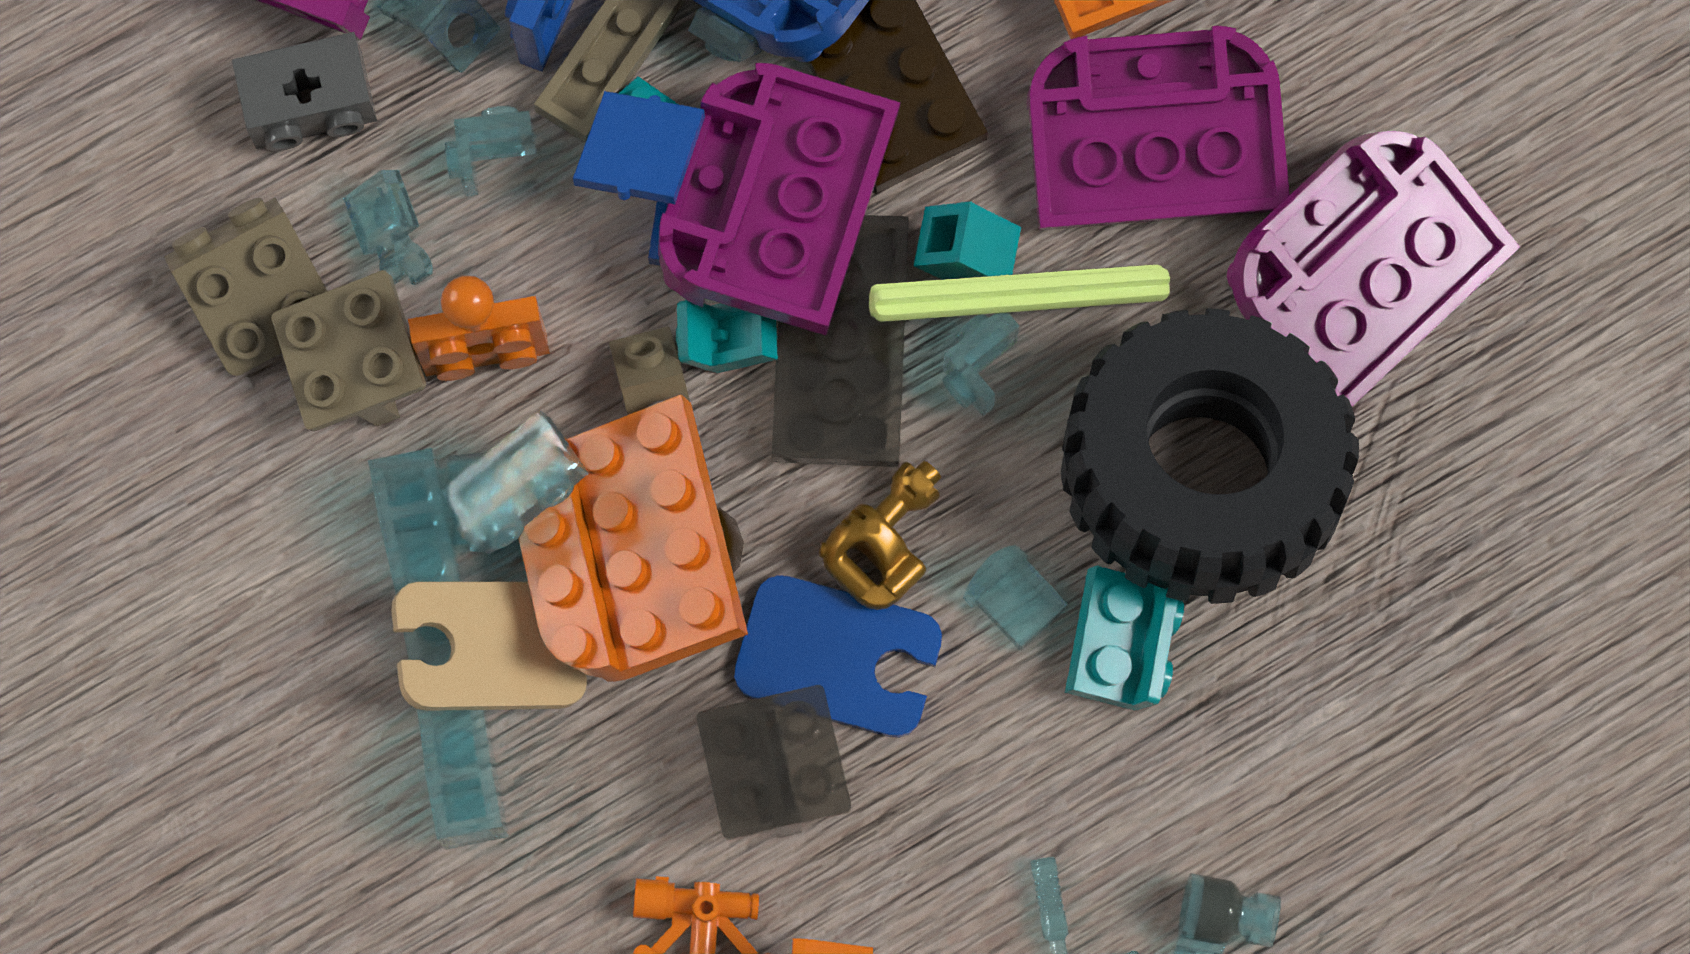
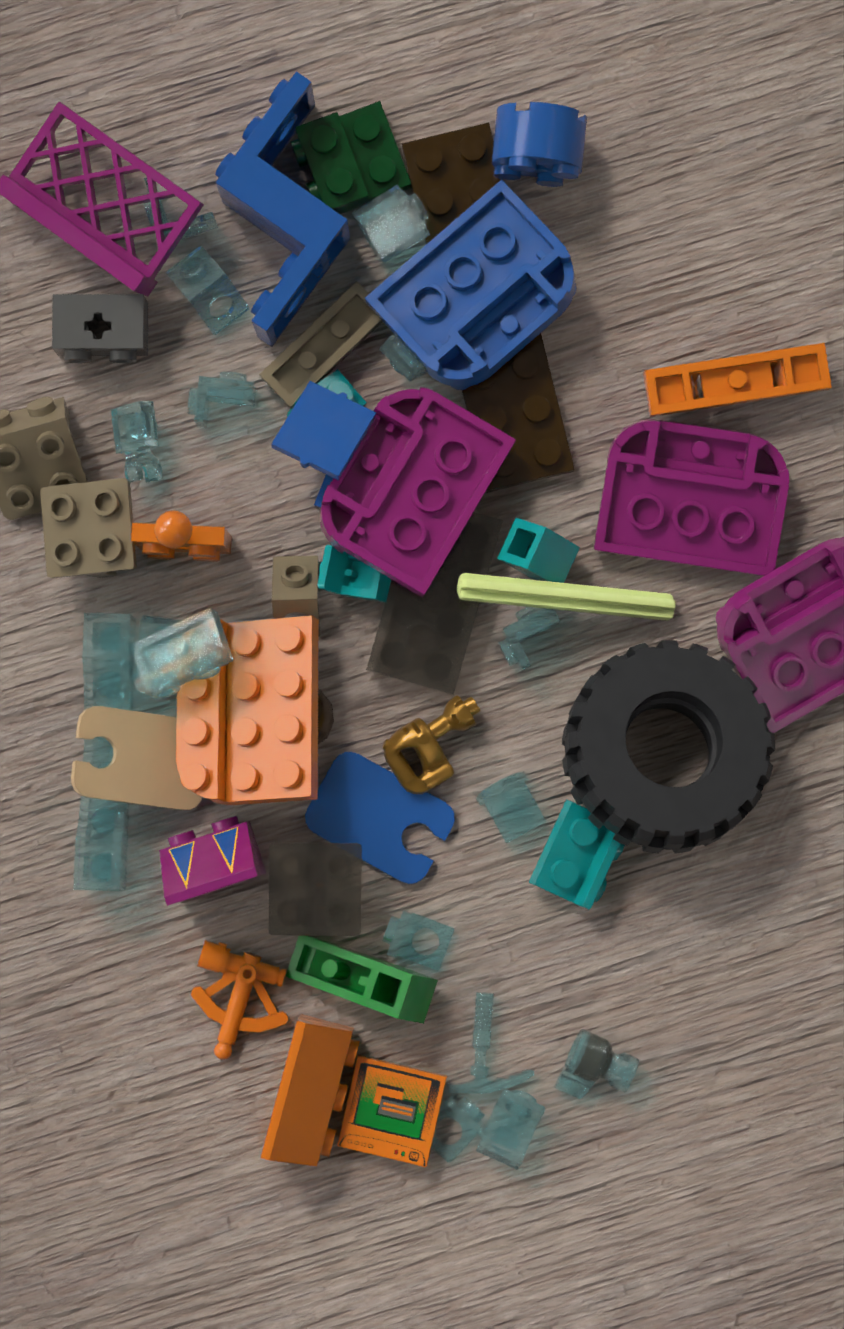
camera: 20 degrees right, 10 degrees up
none -> magenta slope [159,816,267,906]
none -> green slope [286,933,438,1024]
none -> clear light blue bracket [382,909,454,971]

